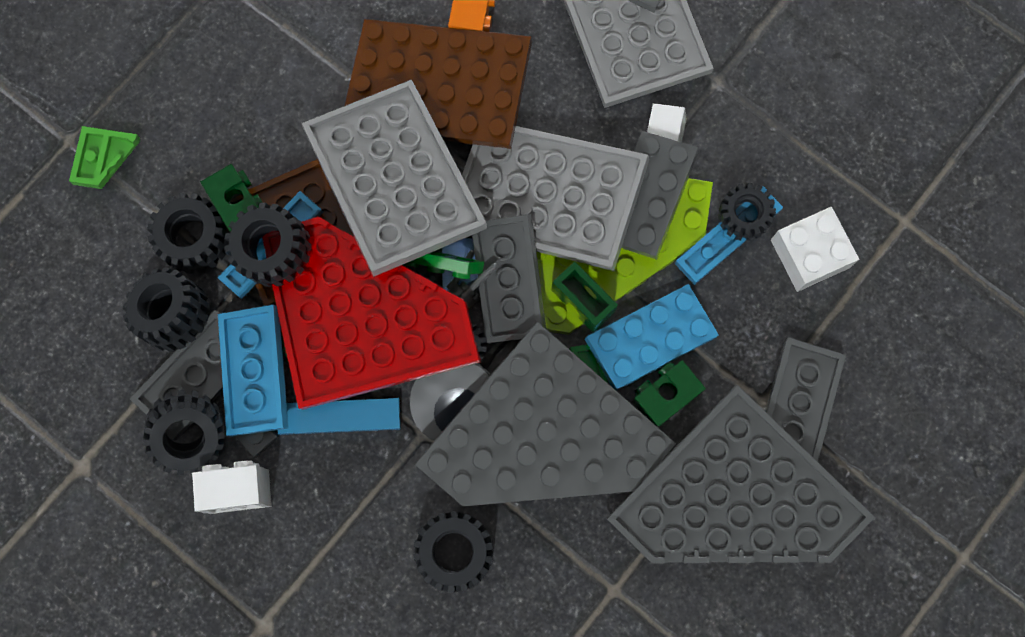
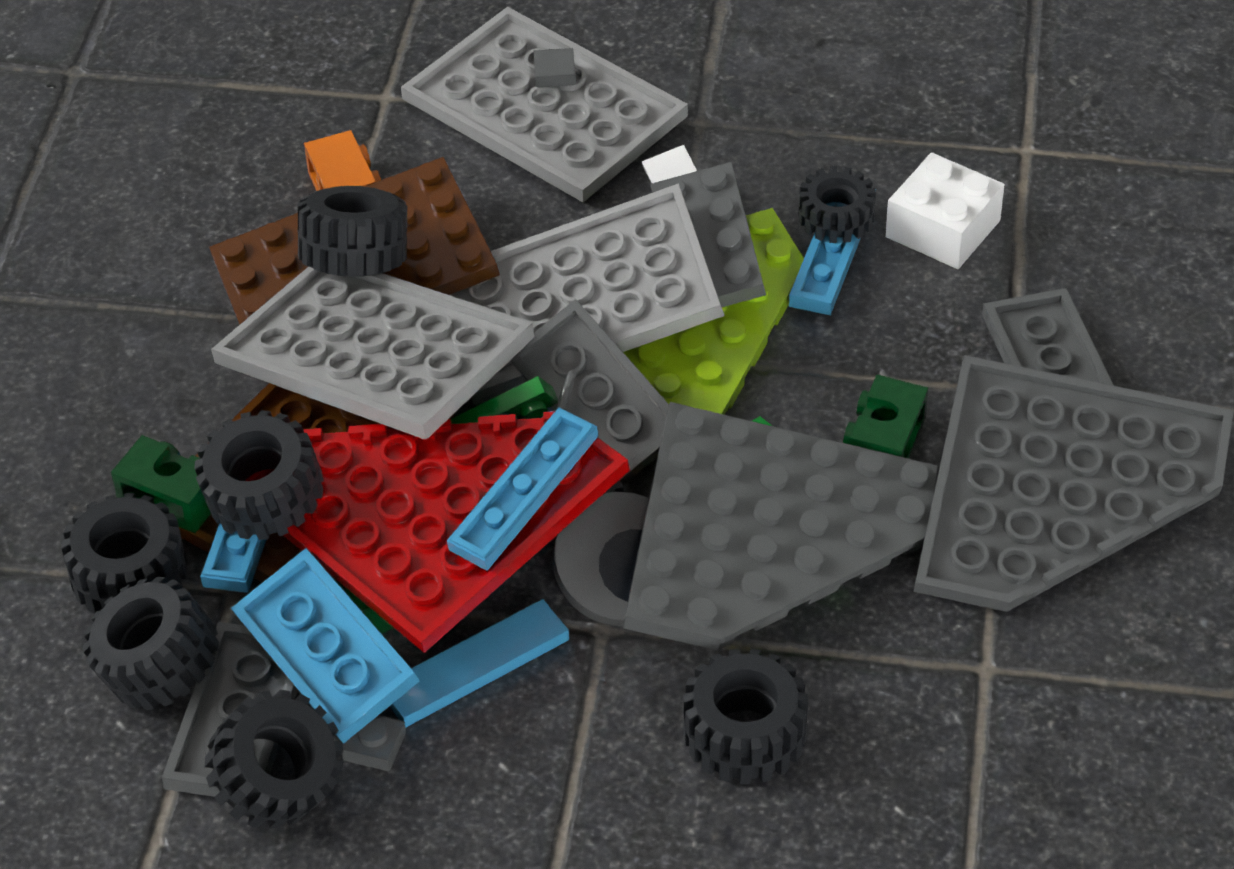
camera: 30 degrees left, 30 degrees down
white brick [192,461,272,514] -> none
dark green brick [551,261,618,333] -> none
dark azure plate [585,284,719,391] -> none
none -> black tyre [298,186,407,277]
none -> dark azure tile [447,407,599,571]

